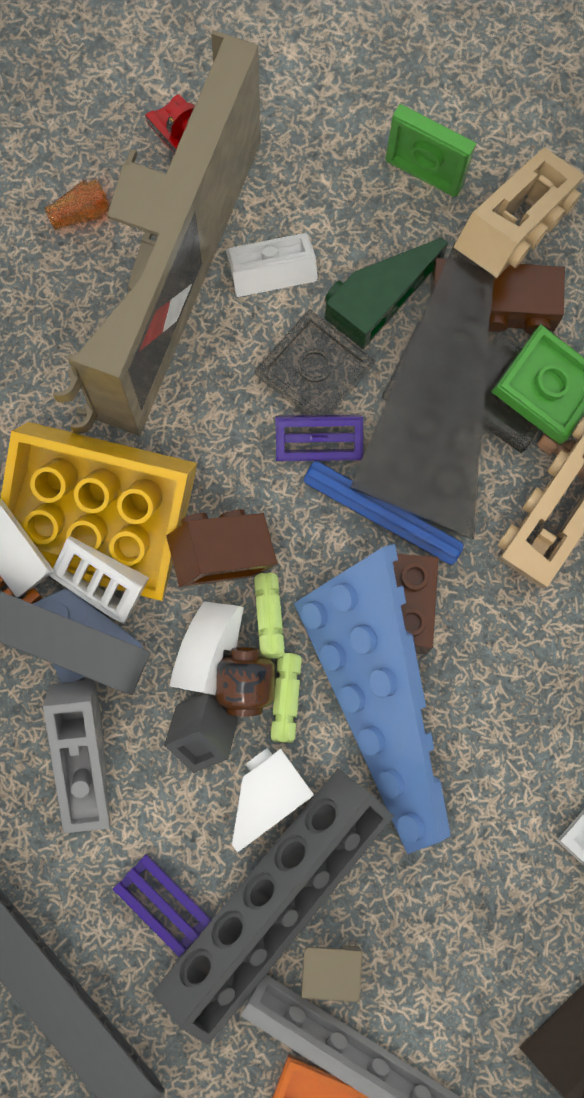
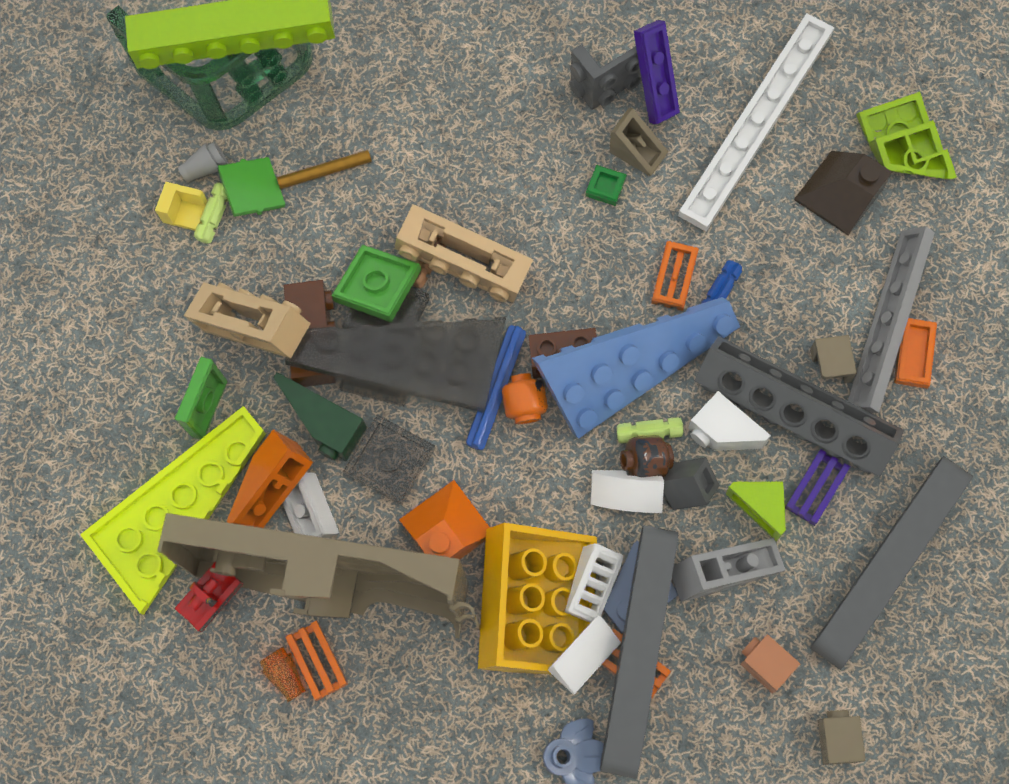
camera: 90 degrees left, 5 degrees down
reddish brown brick [166,509,278,587] -> none
yellowish green axle [254,572,285,659] -> none
dark purple tile [275,415,363,461] -> none
none -> neon yellow wing [80,406,266,615]
none -> orange slope [226,430,313,528]
none -> orange tile [285,620,348,701]
none -> orange slope [399,480,490,559]
none -> orange head [502,373,548,424]
none -> orange tile [651,241,699,311]
none -> blue axle [701,260,742,304]
none -> lime slope [726,481,786,541]

